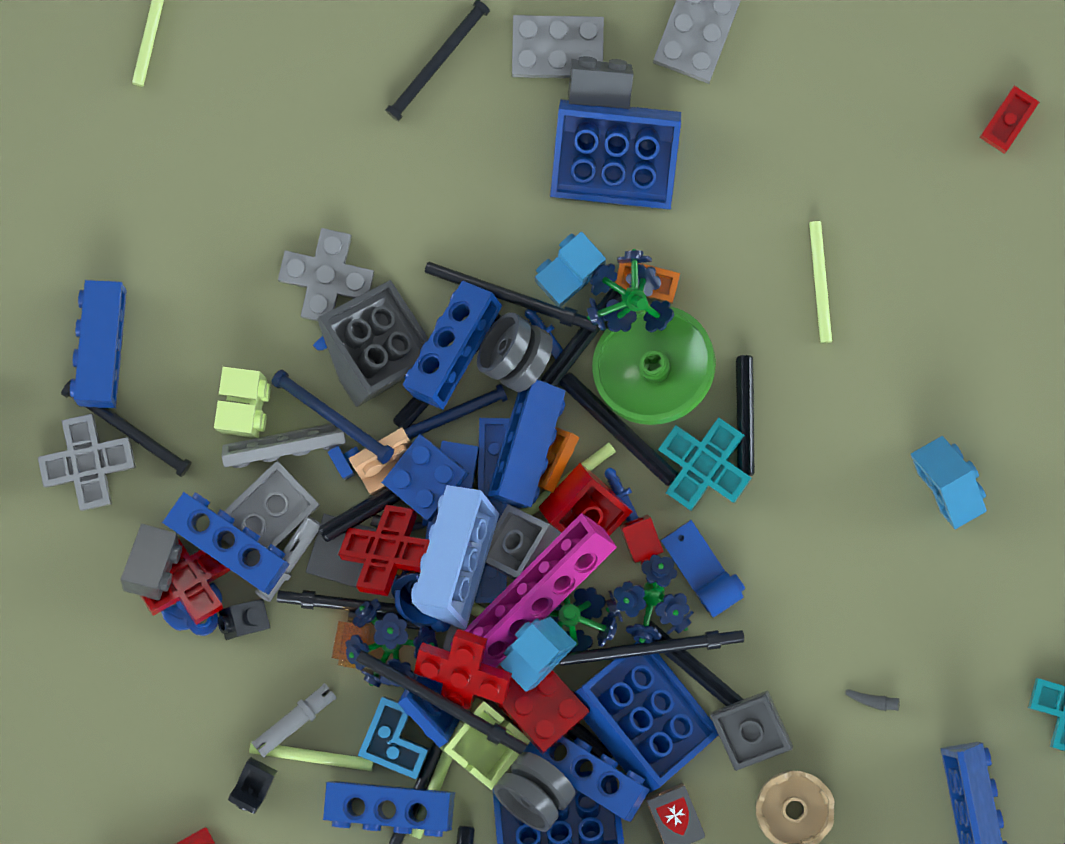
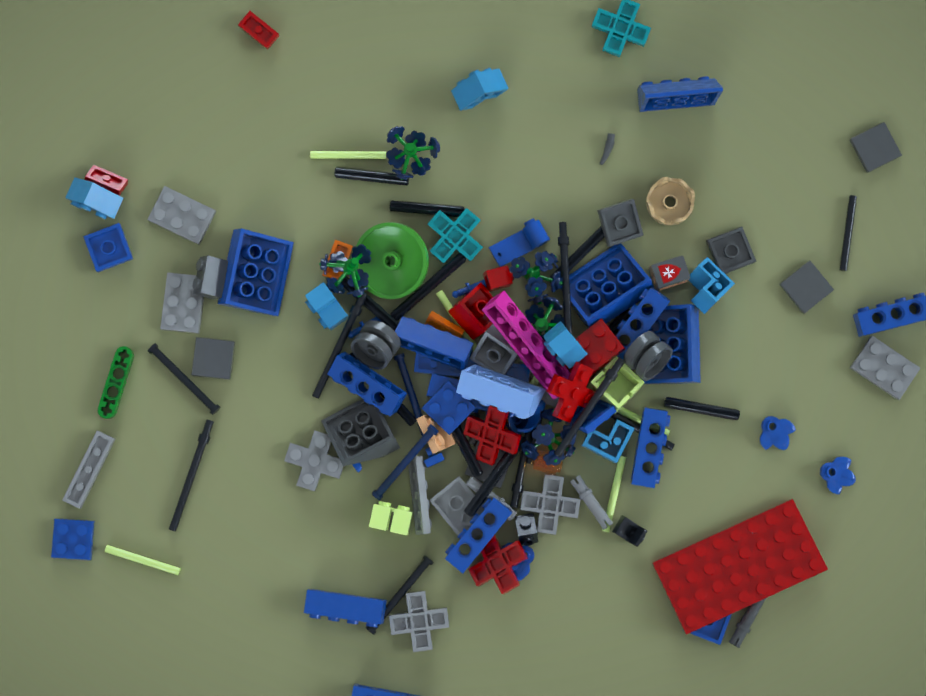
camera: 85 degrees left, 0 degrees up
dark grey brick [120,524,182,600] -> none
none -> black bar [169,419,214,532]
none -> dark grey tile [192,337,235,380]
none -> black axle [334,167,409,186]
none -> dark blue plant [386,126,440,180]
none -> black axle [464,436,526,517]
none -> light grey plate [520,474,581,535]

